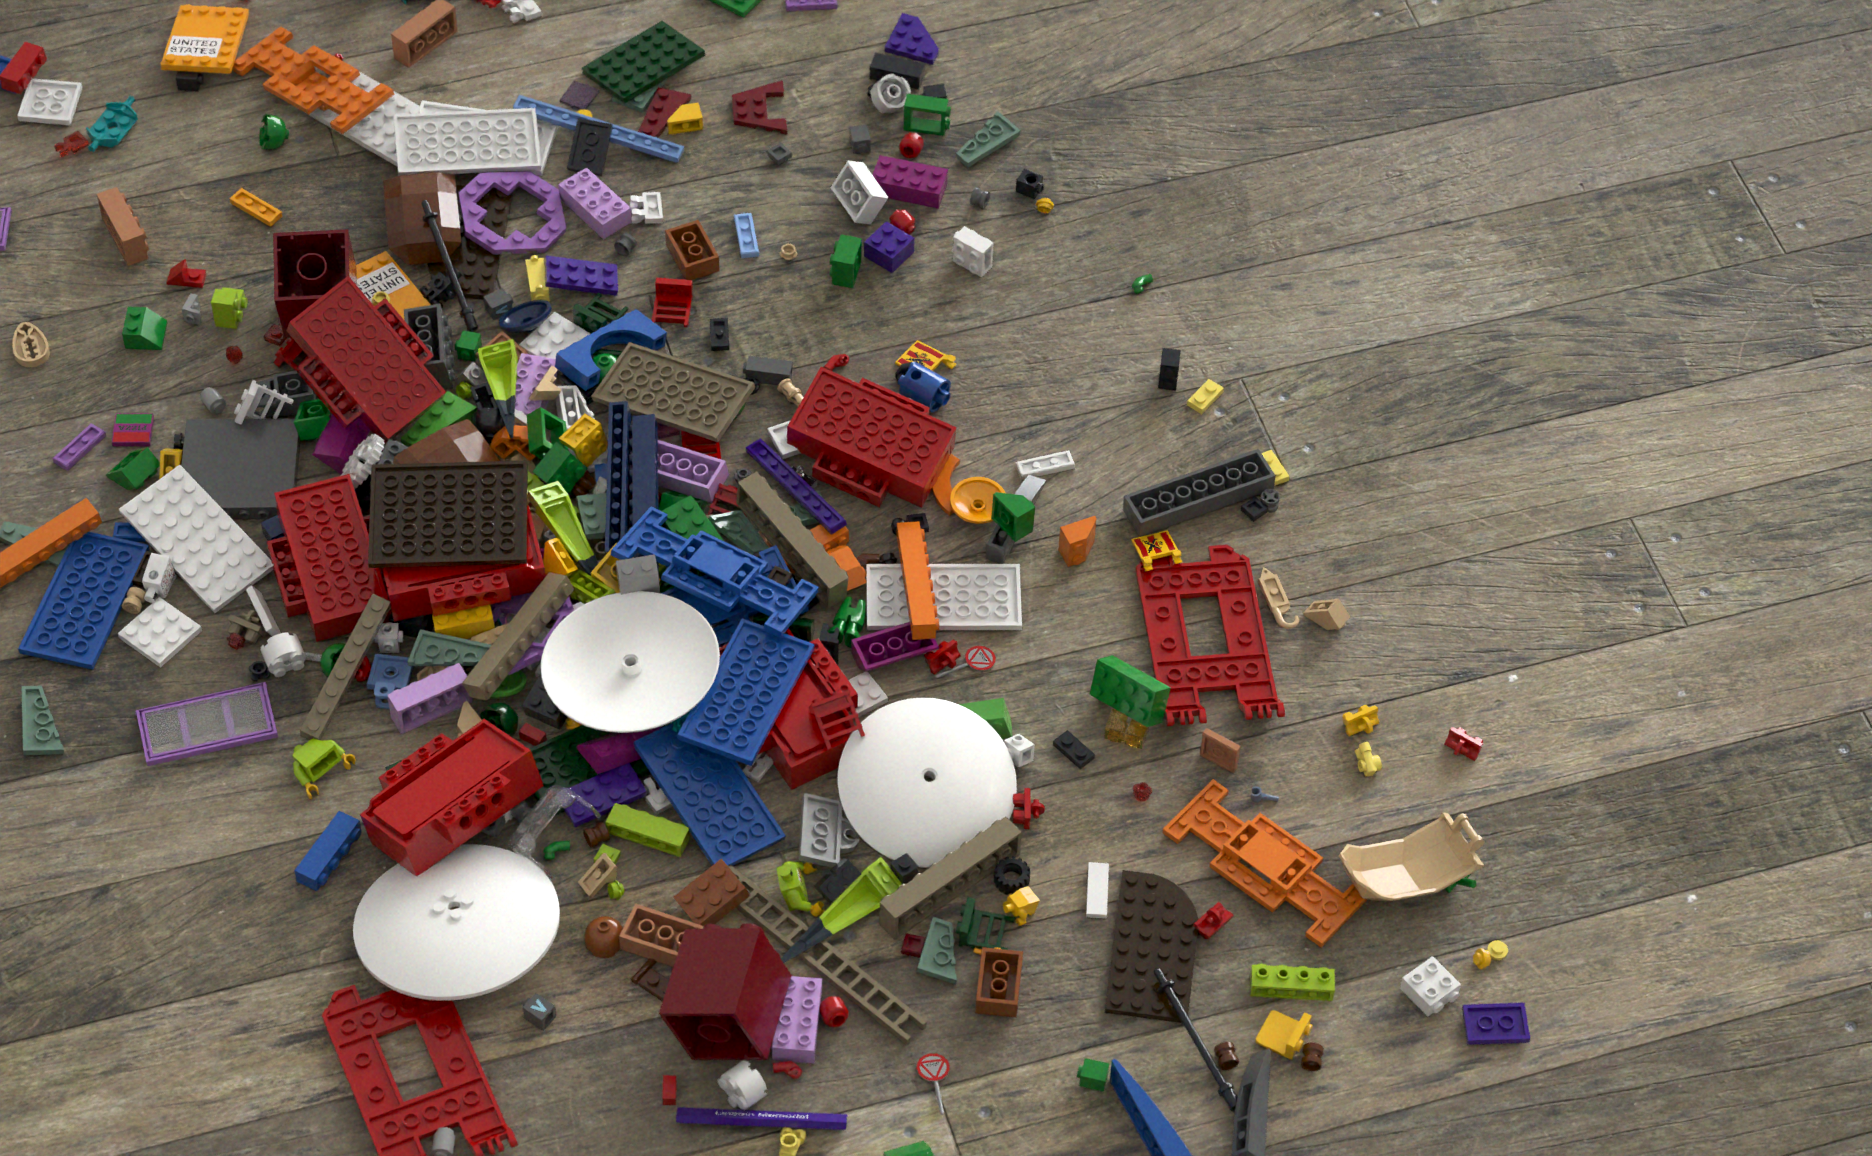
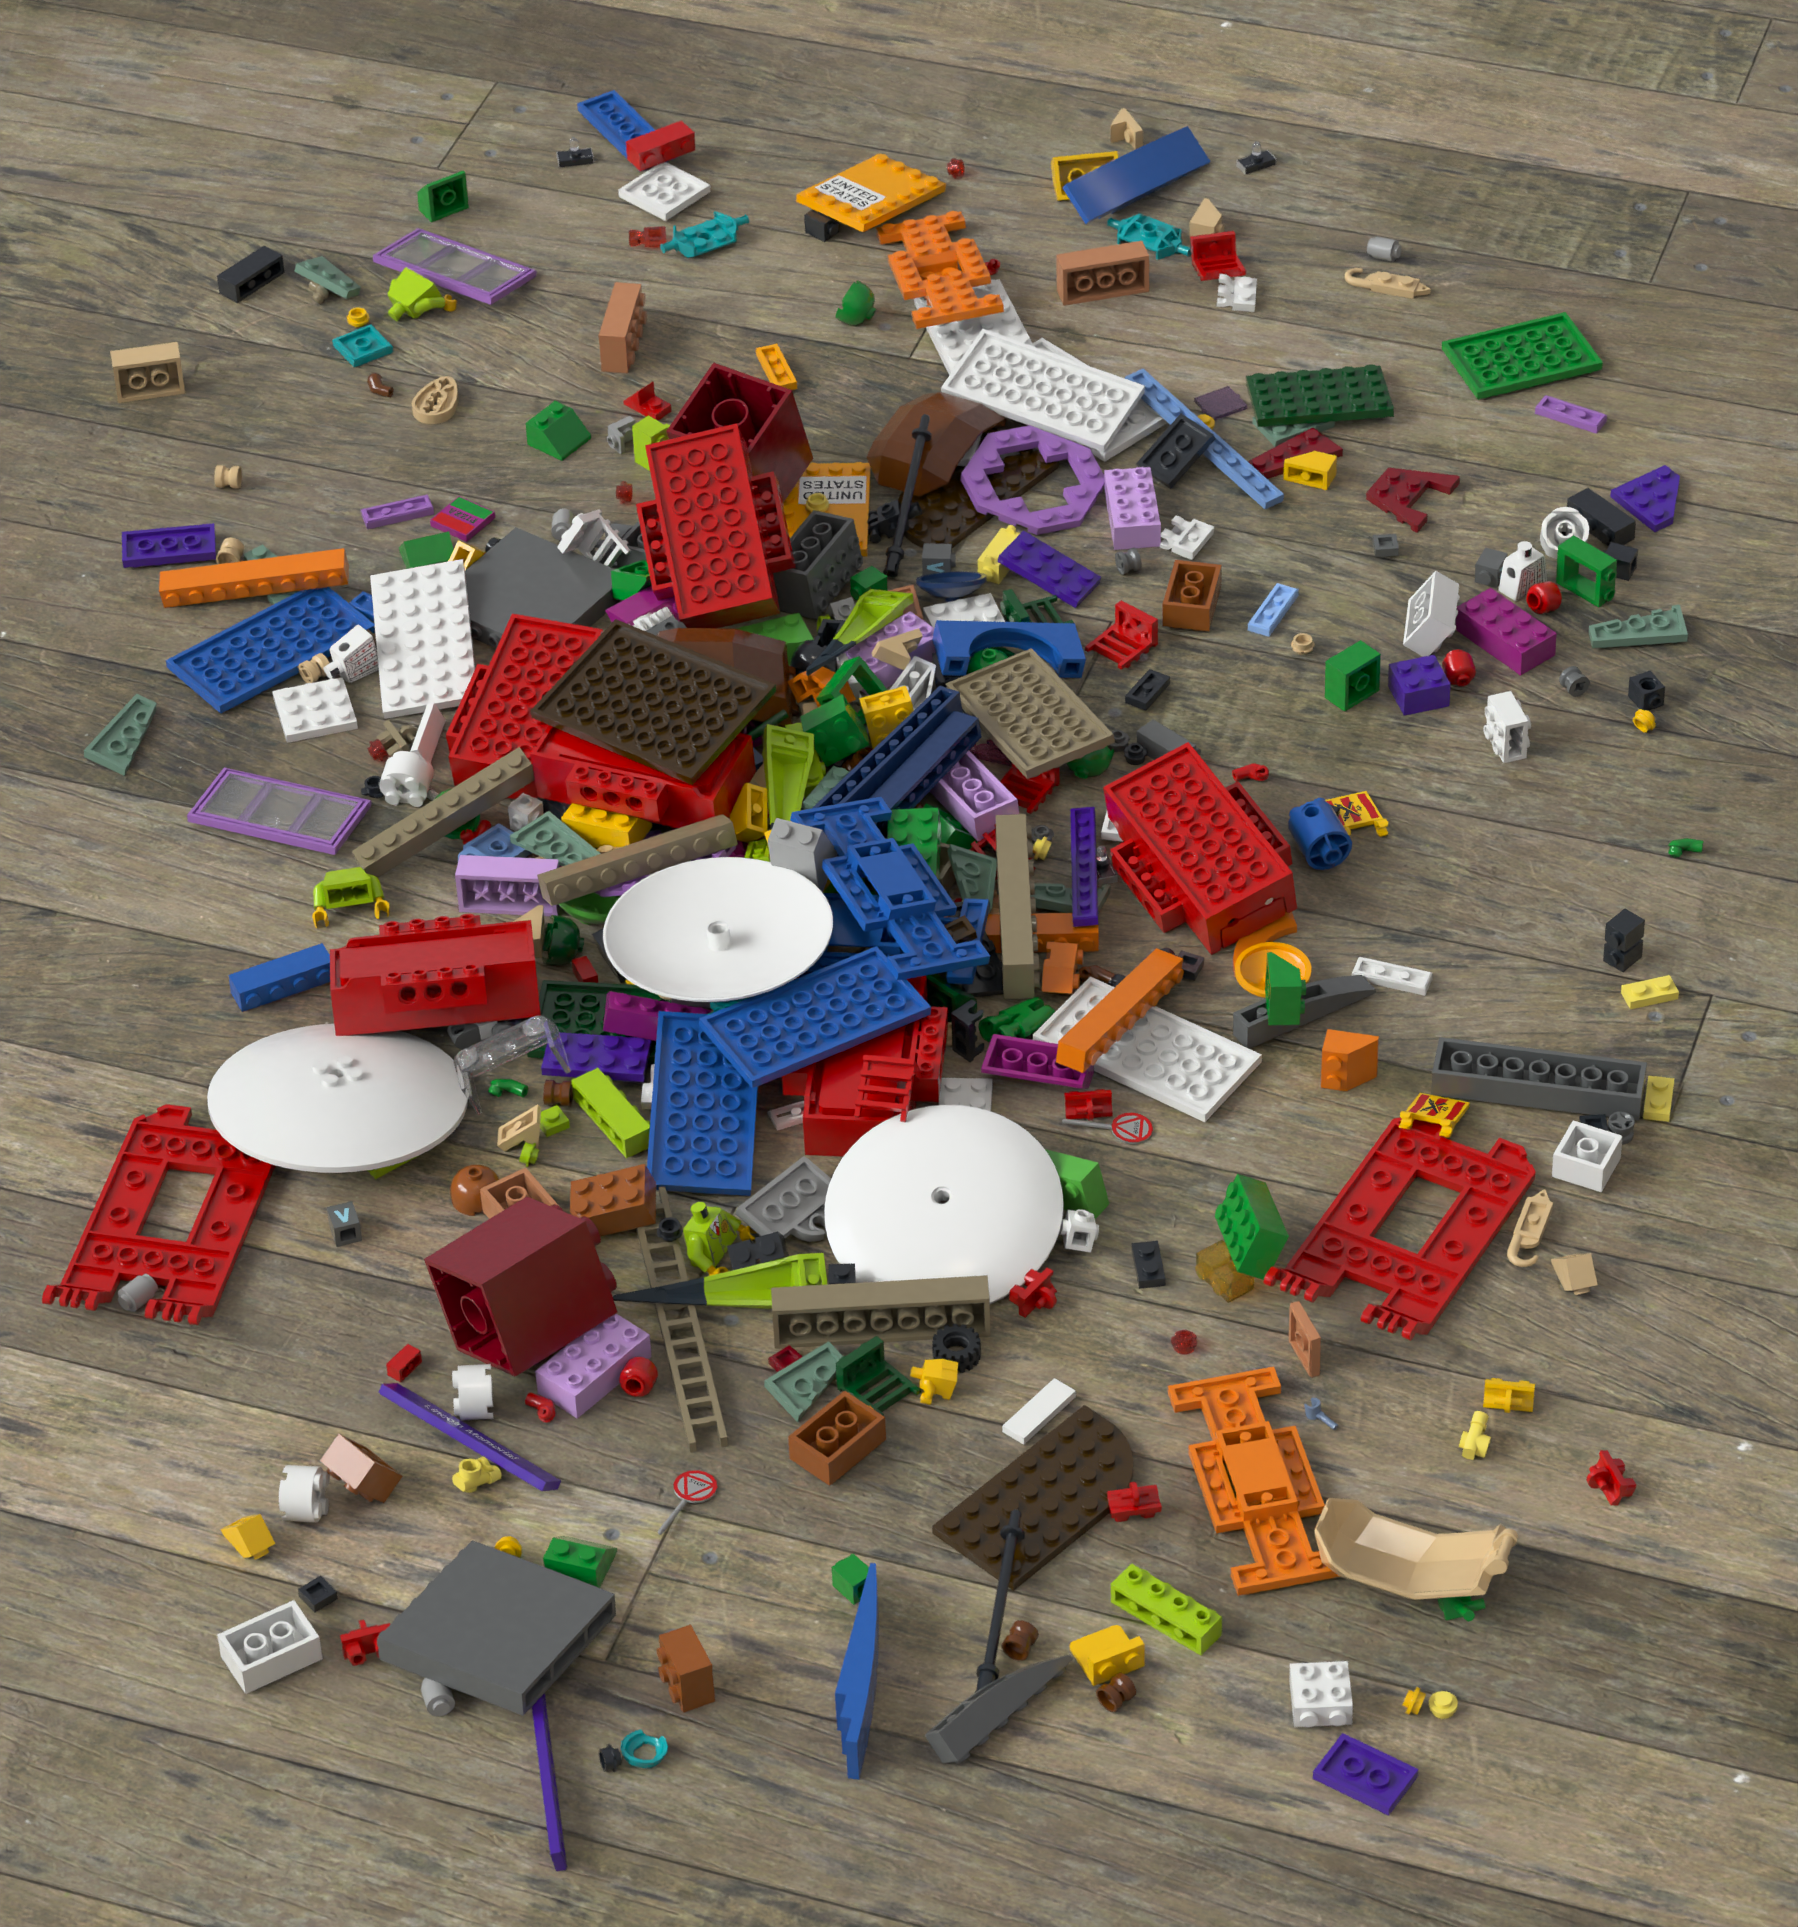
camera: 40 degrees right, 10 degrees down
none -> black plate [657,1217,683,1242]
none -> white torso [1499,541,1547,601]
none -> white brick [1552,1121,1622,1192]

